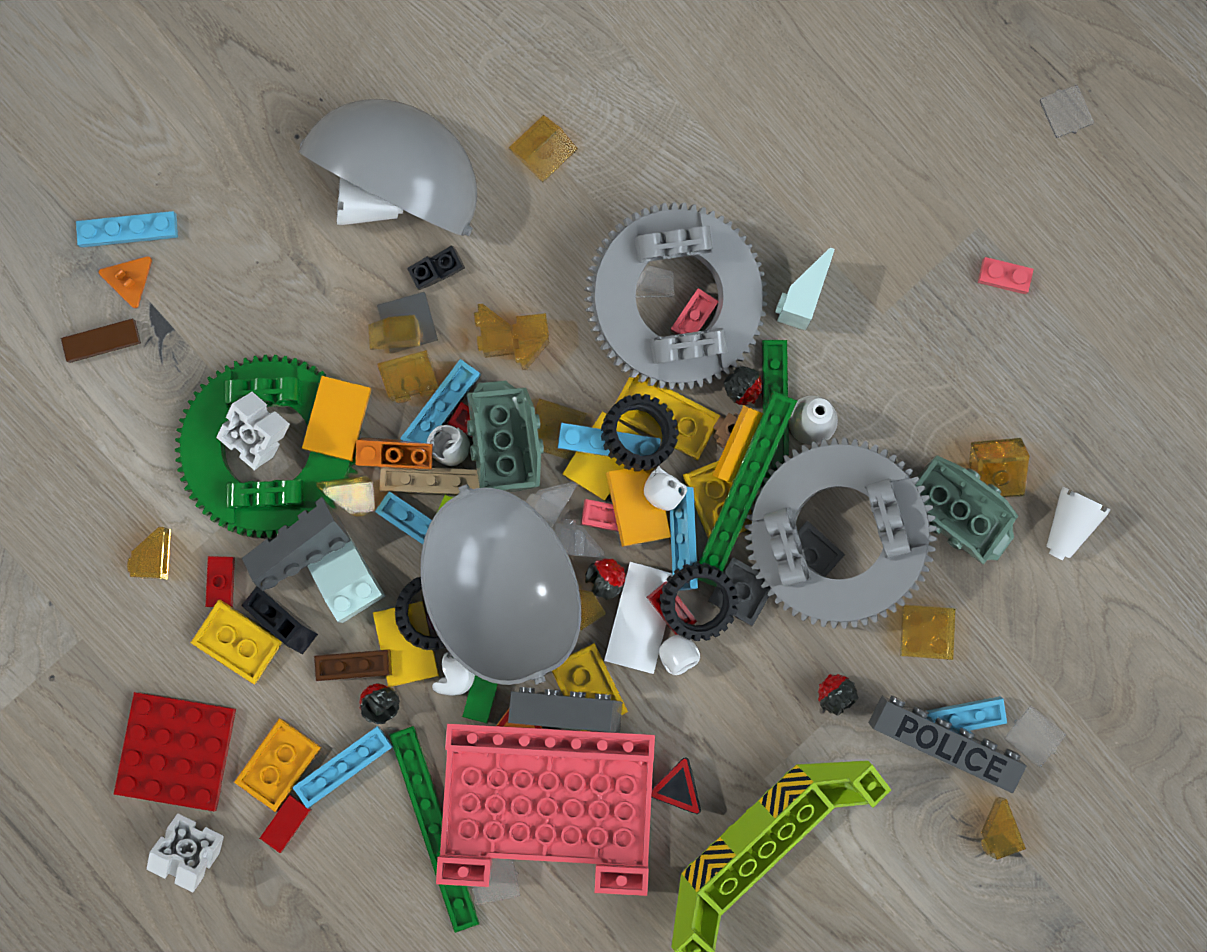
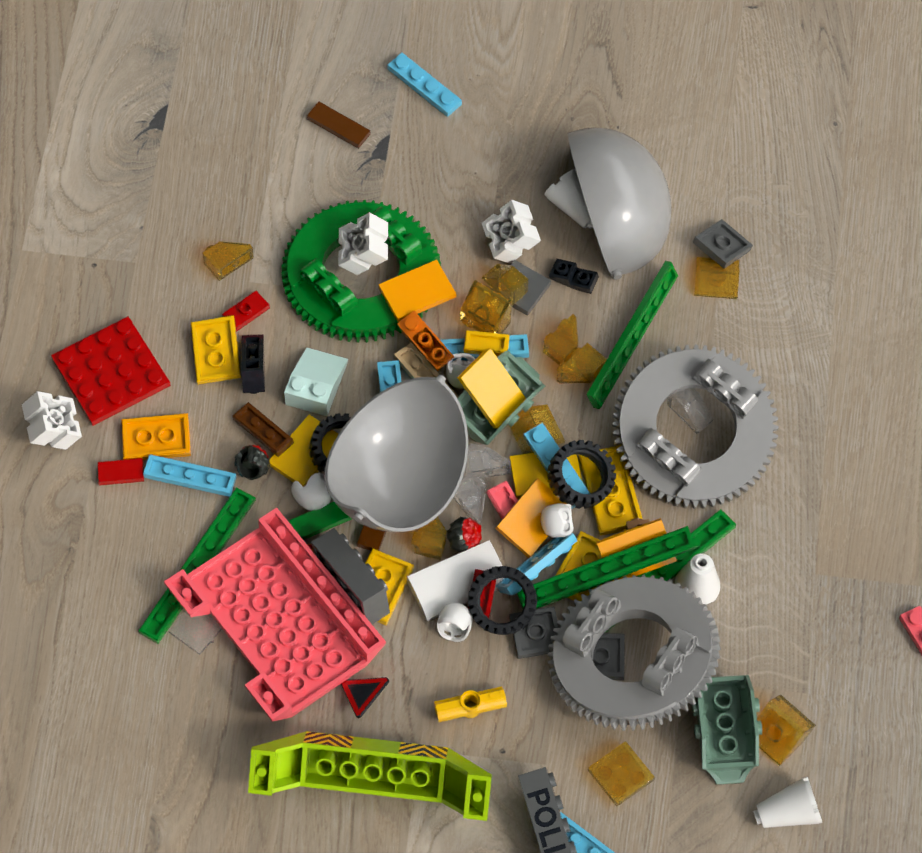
camera: 45 degrees right, 20 degrees down
orange piece [98,256,152,308] -> none
dark grey wedge [242,497,351,591] -> none
clear yellow slope [317,476,375,516] -> none
coral plate [670,288,718,335] -> none
pearl dark grey piece [724,365,762,405] -> none
light aqua slope [775,248,835,330] -> none
pearl dark grey piece [818,674,859,716] -> none
none -> yellow piece [434,686,507,722]
none -> yellow tile [457,348,526,429]
none -> yellow tile [464,330,510,356]
none -> white brick [482,200,541,264]
none -> green tile [586,261,678,409]
none -> dark grey tile [693,219,753,269]

